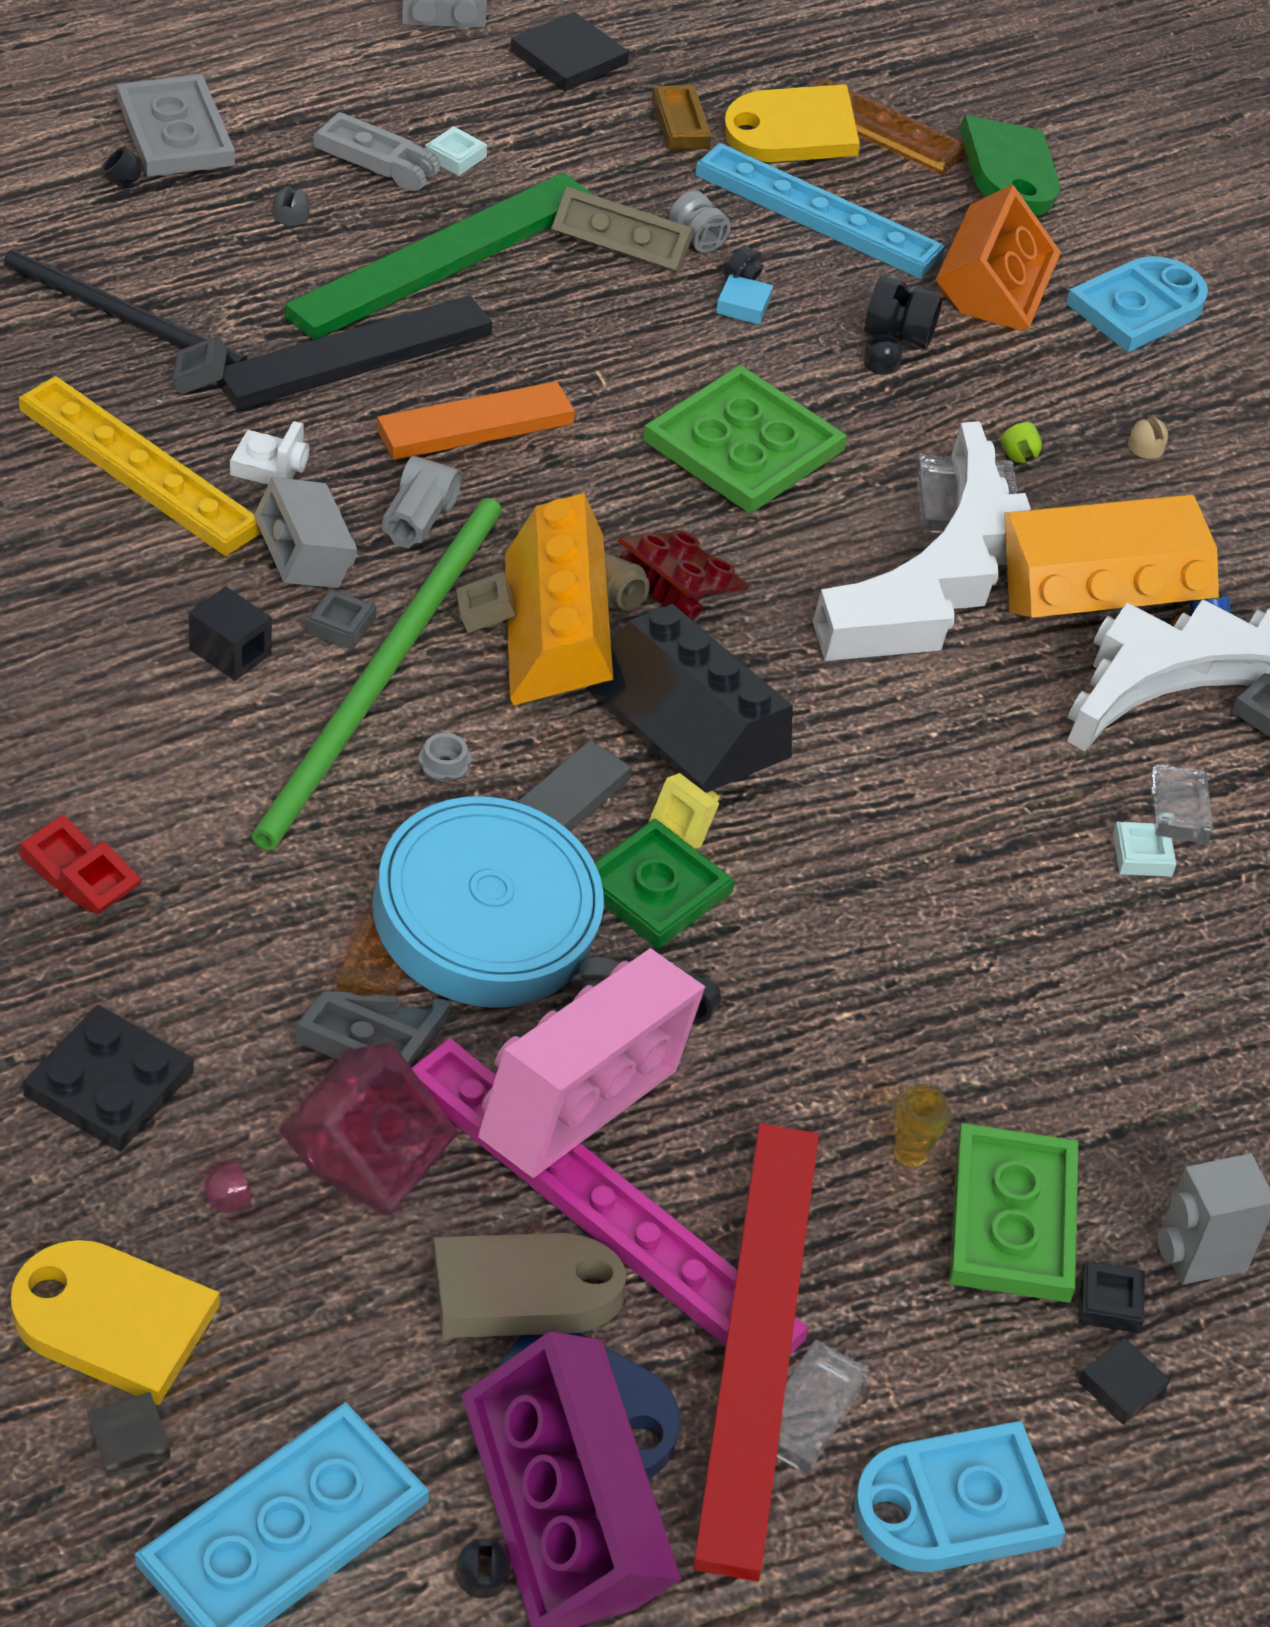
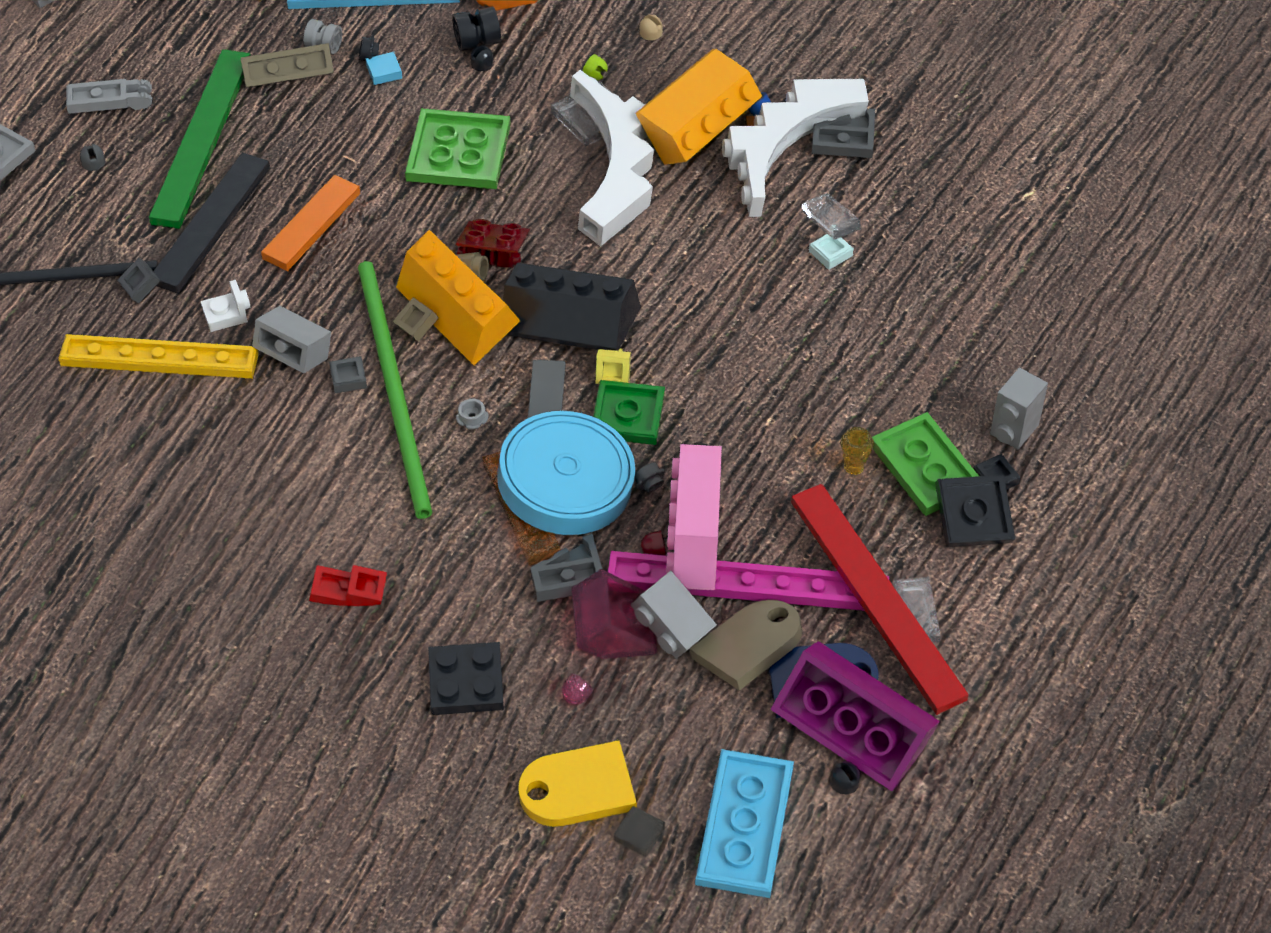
camera: 30 degrees left, 5 degrees up
black brick [189,586,272,681] -> none
light grey piece [382,455,462,548] -> none
light aqua tile [425,126,487,176] -> none
medium azure tile [854,1421,1066,1572] -> none
black tile [1078,1338,1170,1425] -> none
none -> light grey brick [631,570,717,659]
none -> black tile [935,475,1015,547]

